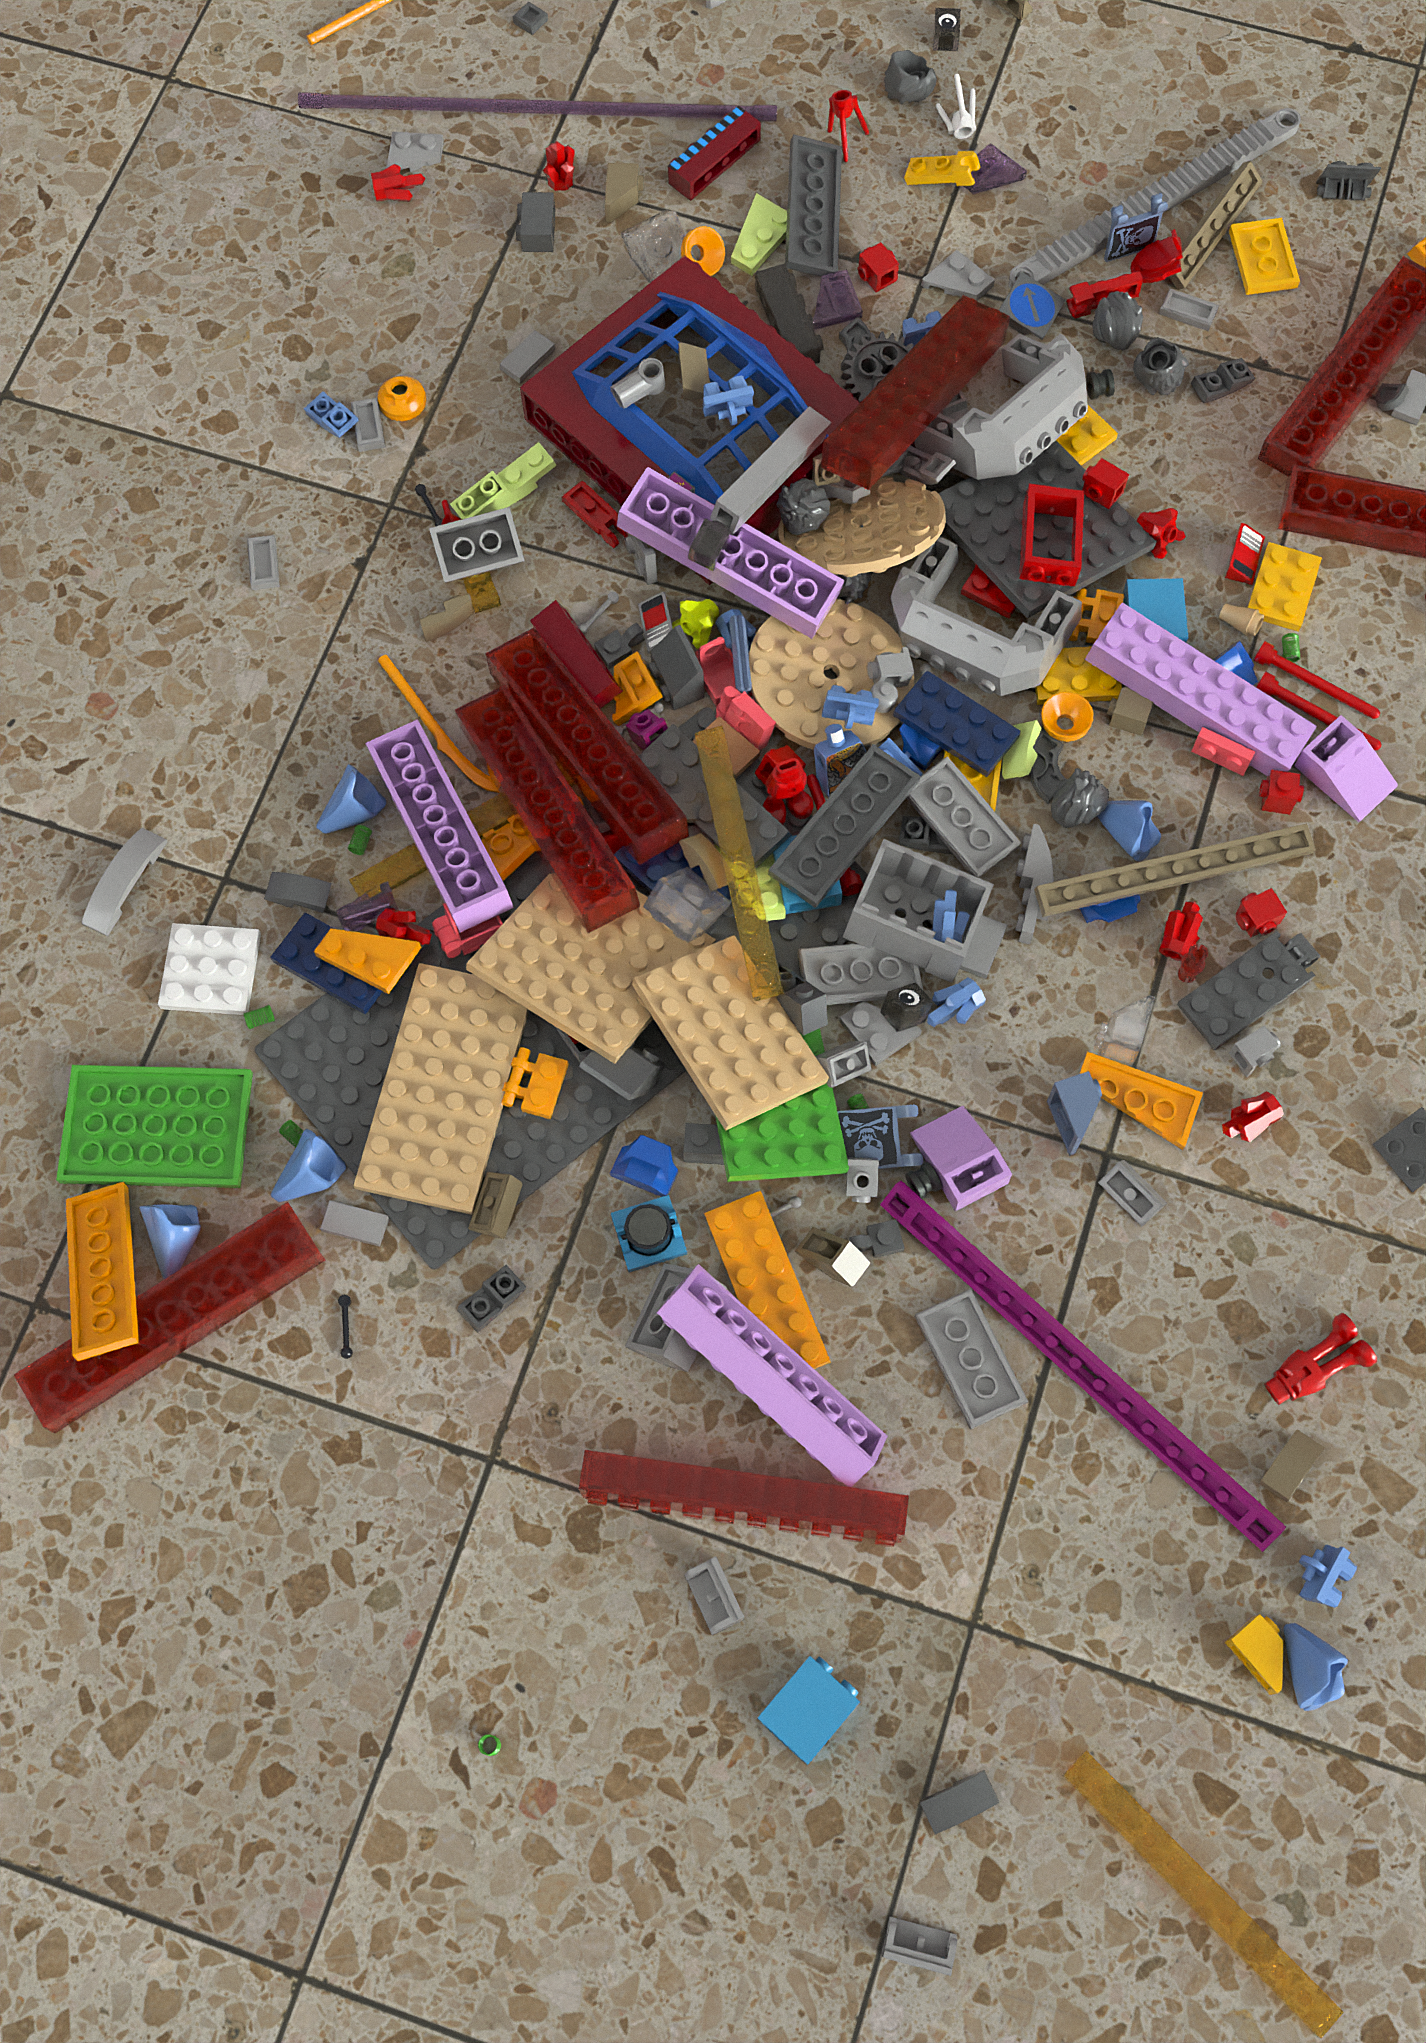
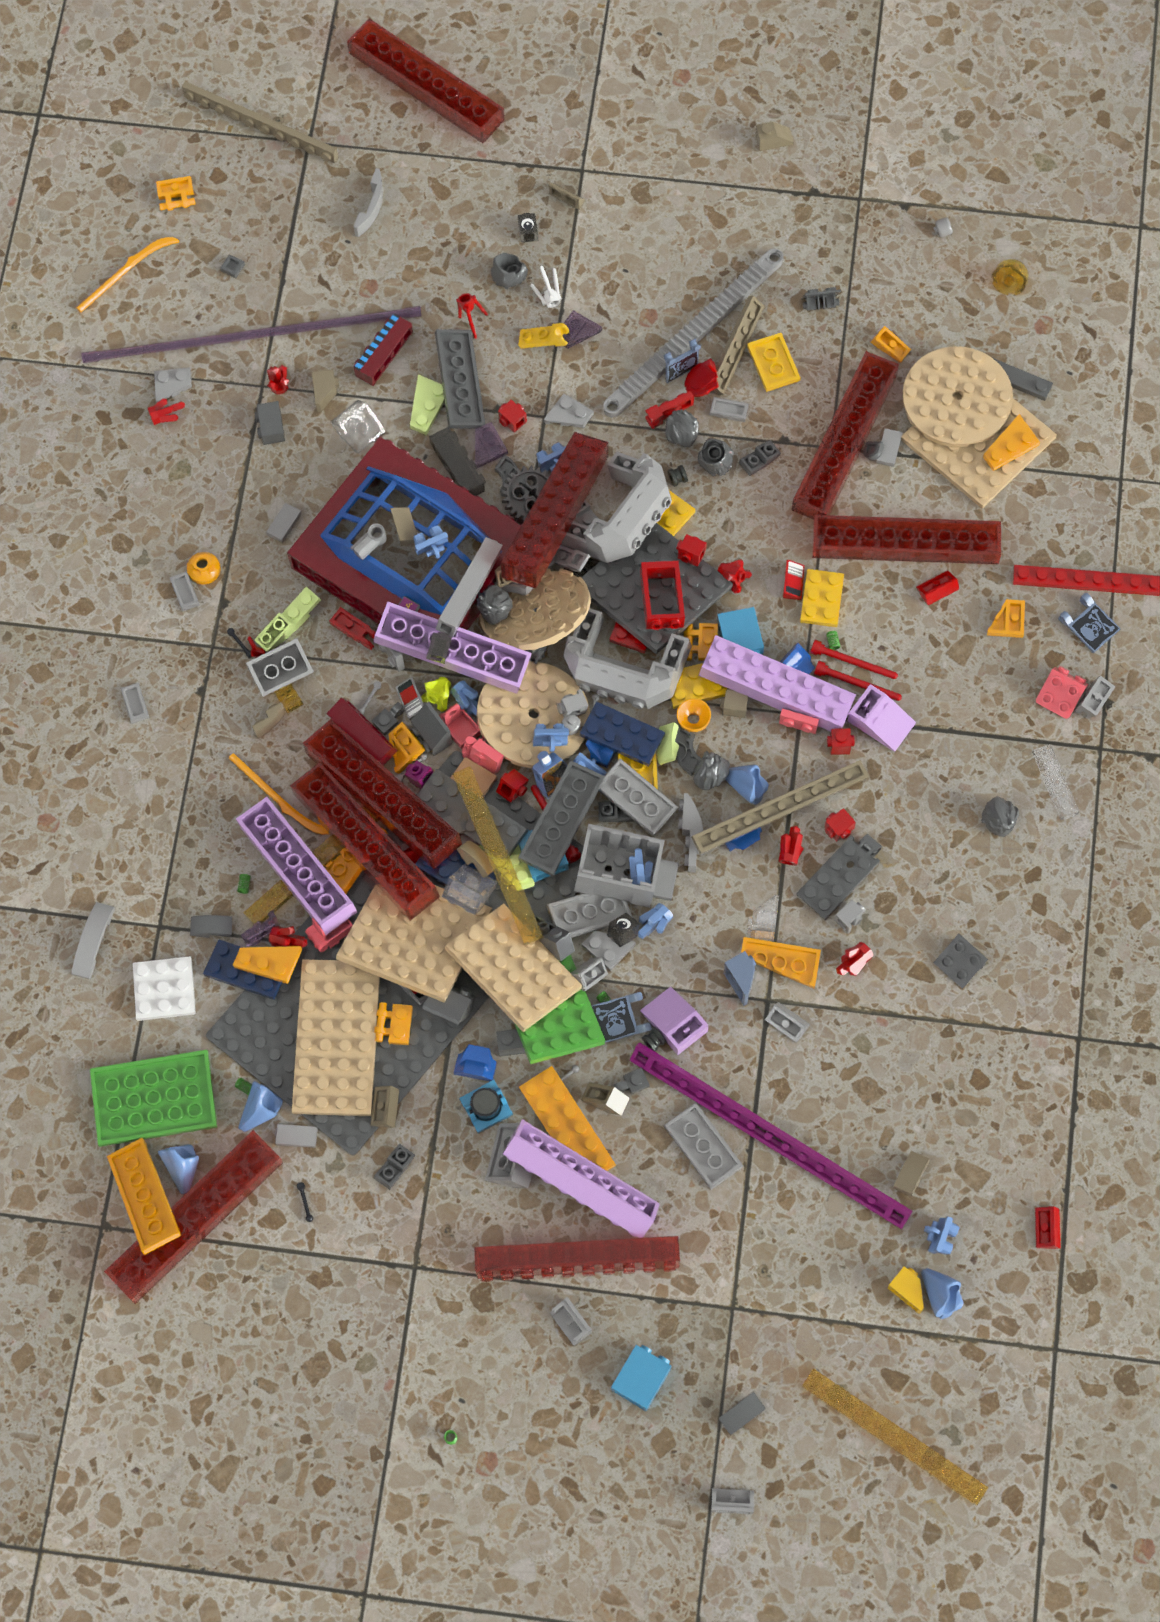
camera: 10 degrees left, 0 degrees up
bright green piece [244,1005,275,1029] -> none
medium blue slope [304,391,359,438] -> none
medium blue hat [316,764,387,834] -> none
light orange piece [681,226,725,276] -> none
sand blue axle [729,615,752,694] -> none
red piece [762,758,814,825] -> none
light grey brick [846,1157,879,1203] -> none
piece [998,272,1066,340] -> none
clear red pin [1178,944,1208,983] -> none
tan cone [1219,603,1264,636] -> none
red piece [1264,1313,1377,1405] -> none

